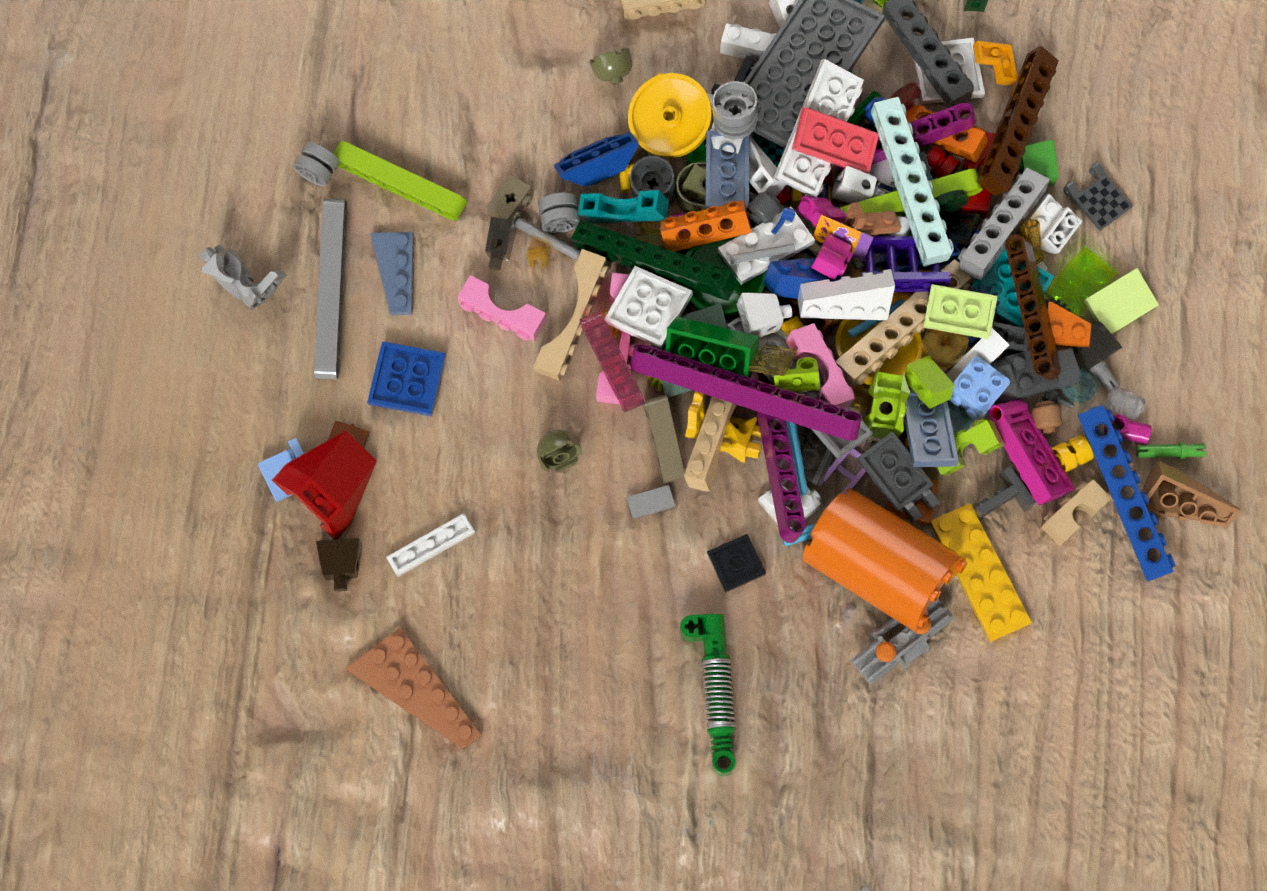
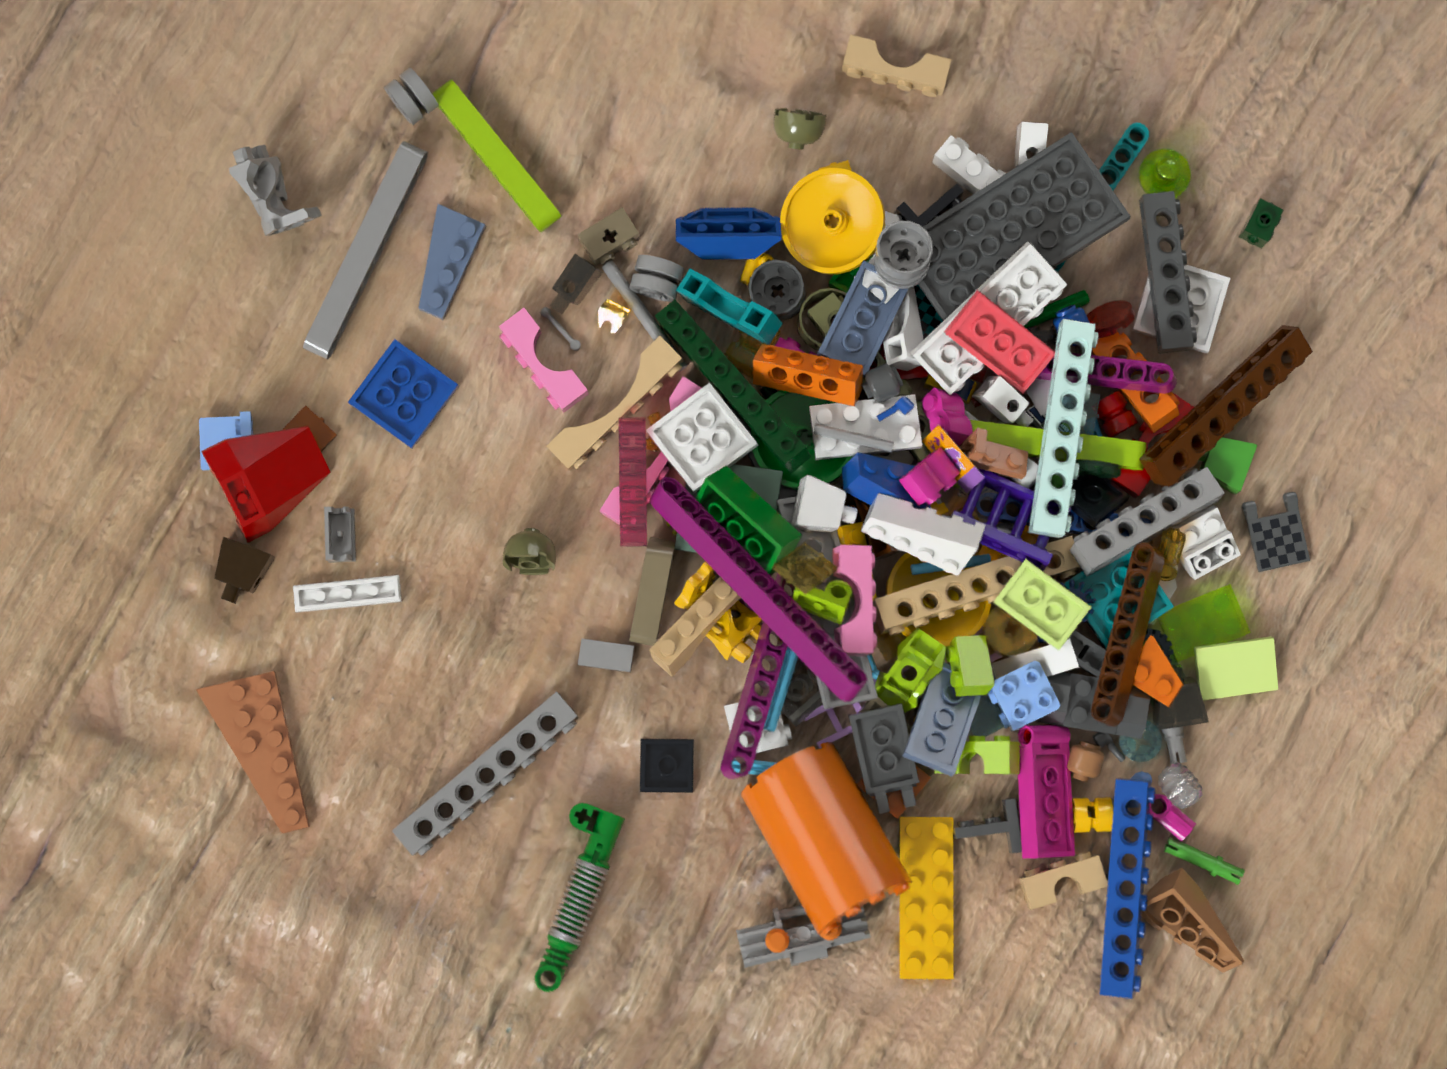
camera: 20 degrees right, 10 degrees up
light orange plate [973,41,1018,86] -> none
none -> light grey hinge [324,507,356,563]
none -> light grey brick [392,692,578,856]
none -> light grey hinge [541,307,581,351]

